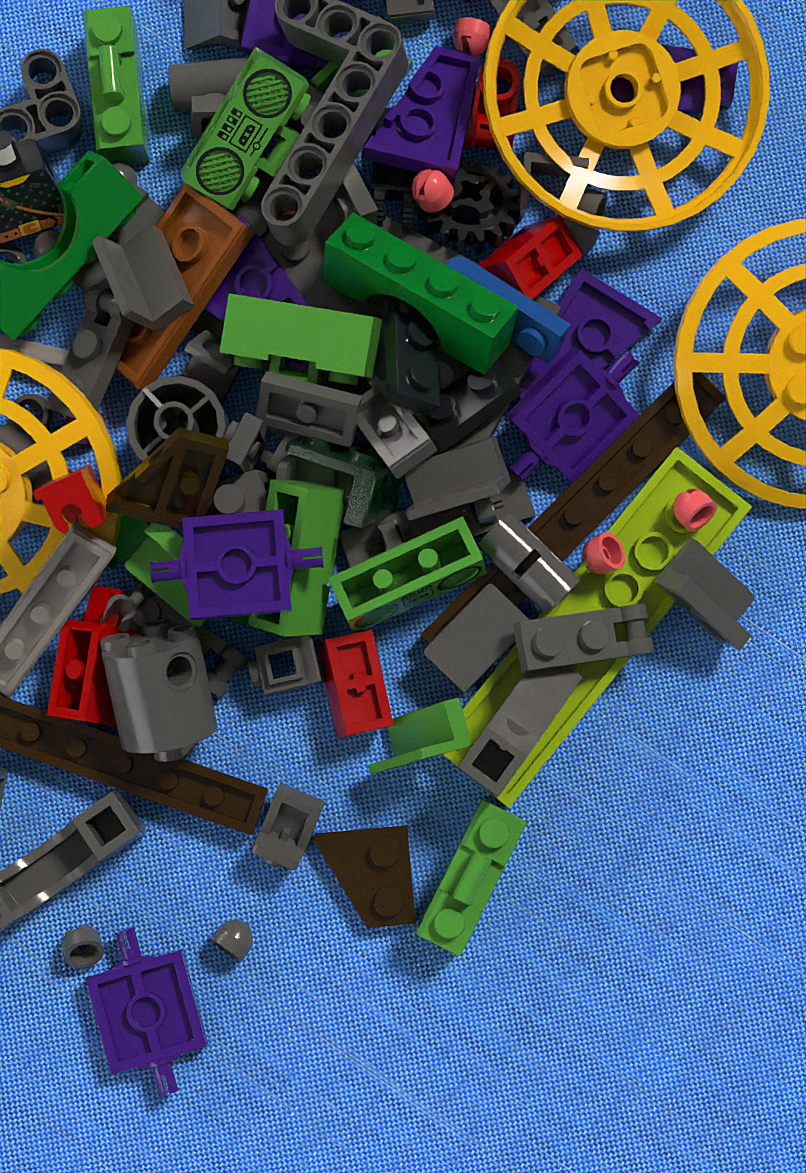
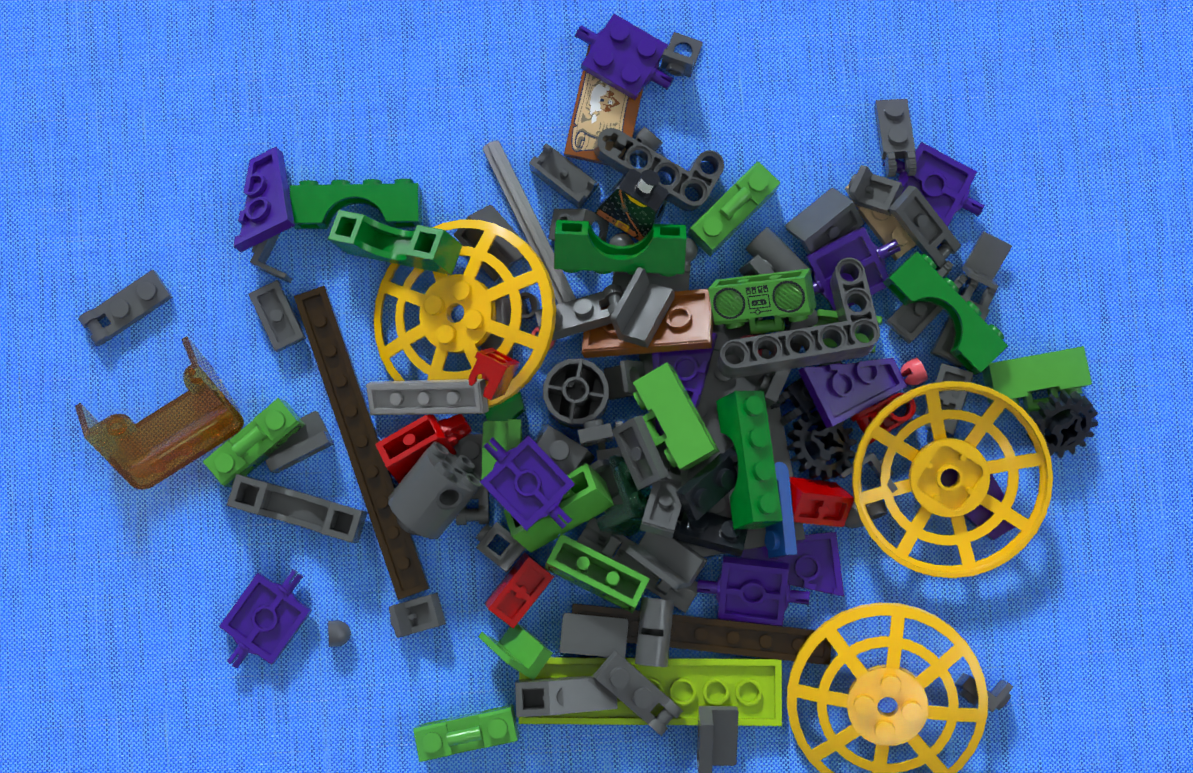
camera: 50 degrees right, 0 degrees up
dark grey hinge [62,924,104,968] -> none
dark grey hand [103,583,152,632] -> none
dark brown wing [106,427,229,530] -> none
dark brown wing [314,825,416,928] -> none
coral hinge [411,169,454,213] -> none
coral hinge [582,532,625,575] -> none
coral hinge [673,489,717,532] -> none

